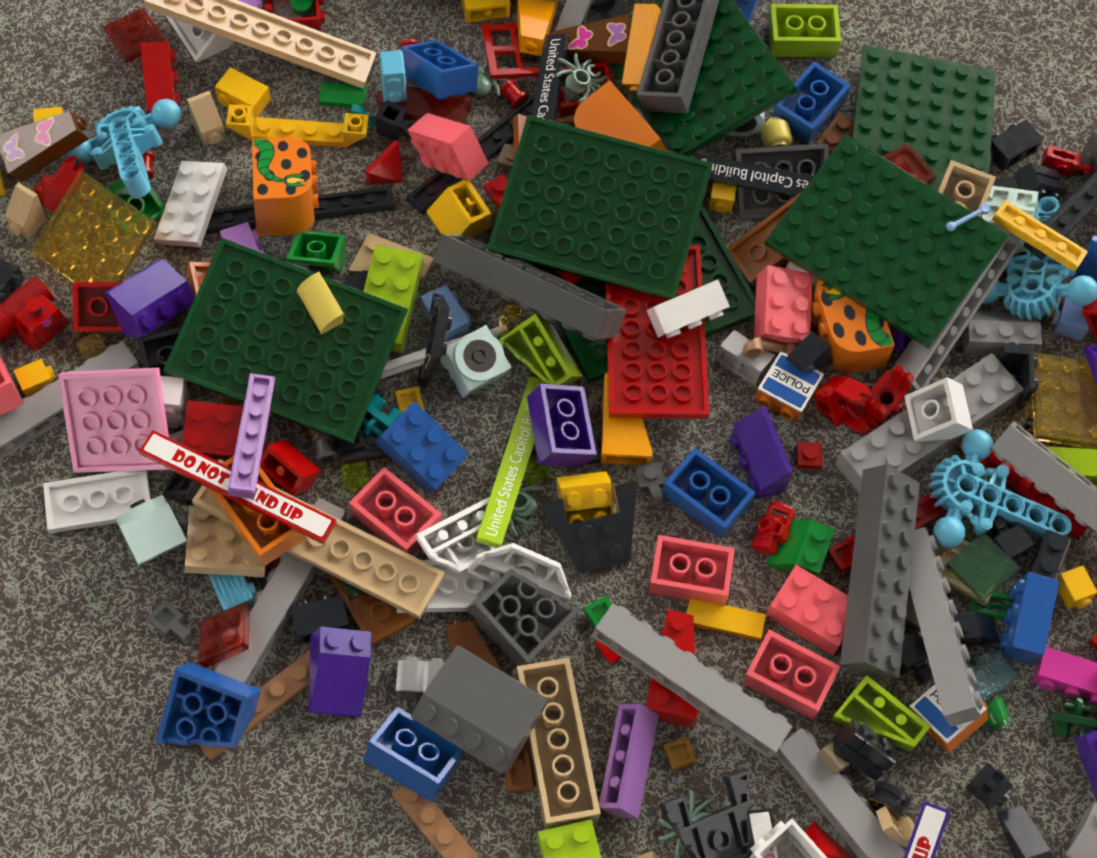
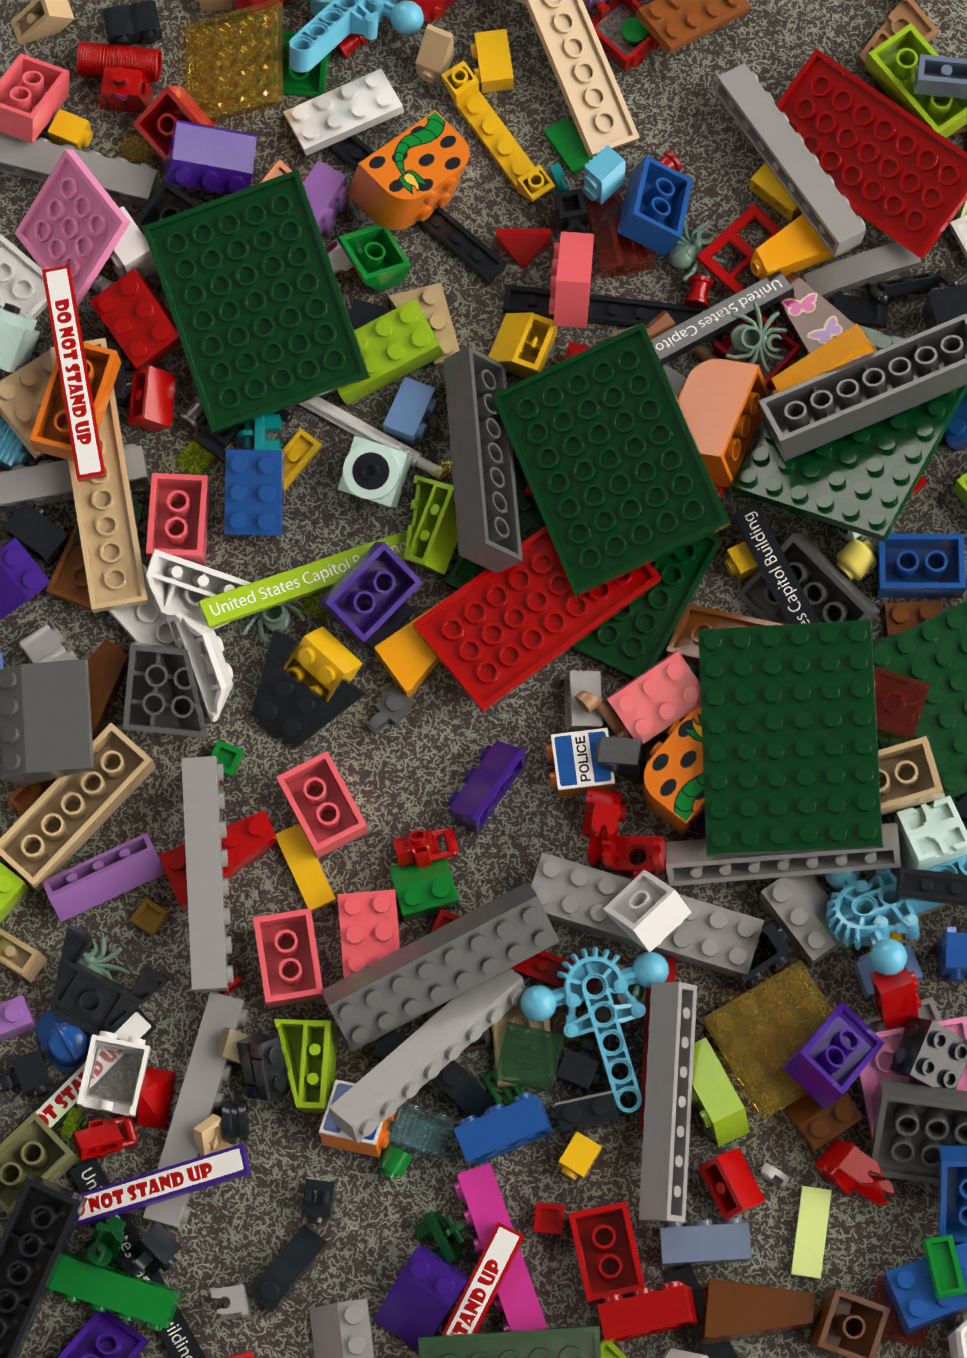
camera: 60 degrees right, 10 degrees up
tile [227,373,275,499] -> none
light yellow brick [297,272,344,334] -> none
black wing [416,293,452,388] -> none
white brick [647,280,730,339] -> none
blue brick [662,448,756,540] -> none
red plate [796,442,823,469] -> none
light blue hinge [946,204,991,231] -> none
yellow tile [991,200,1088,272] -> none

